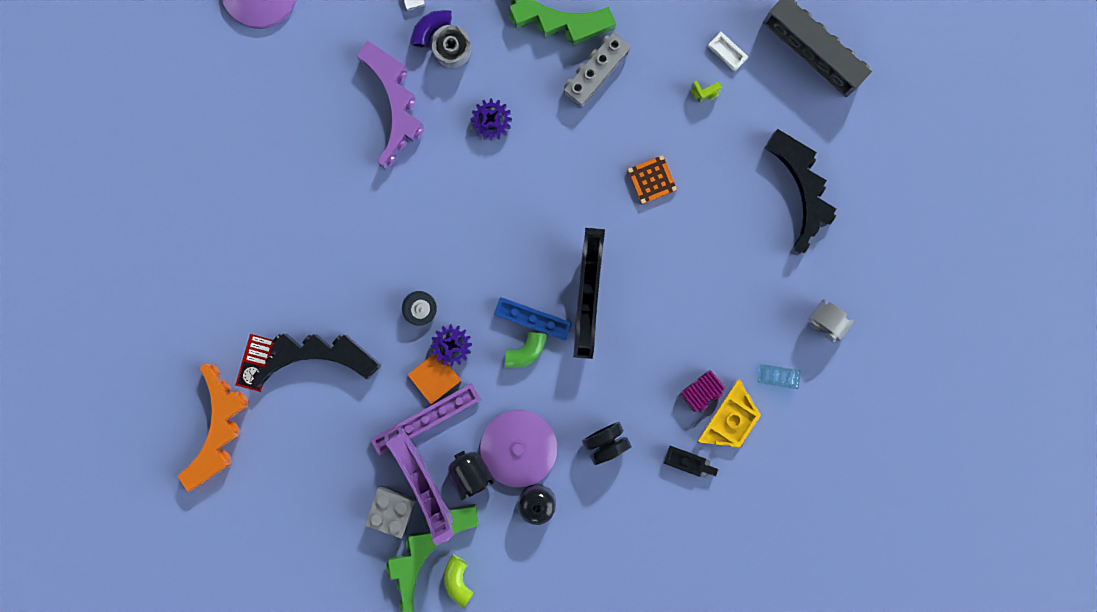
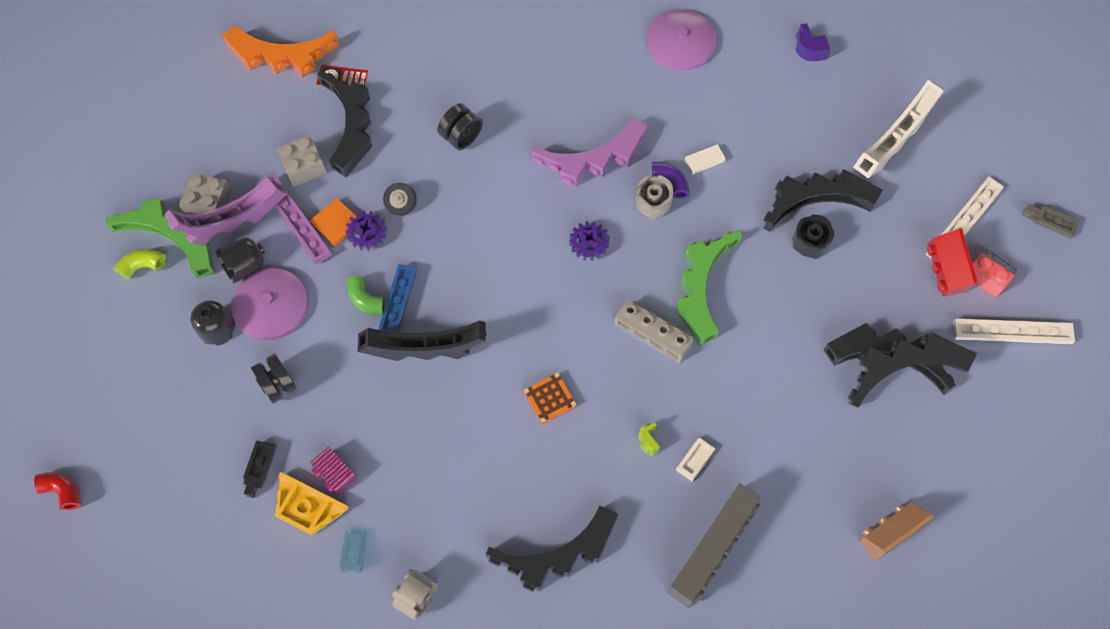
camera: 90 degrees right, 20 degrees down
none -> light grey brick [276,135,327,187]
none -> black wheel [437,103,483,151]

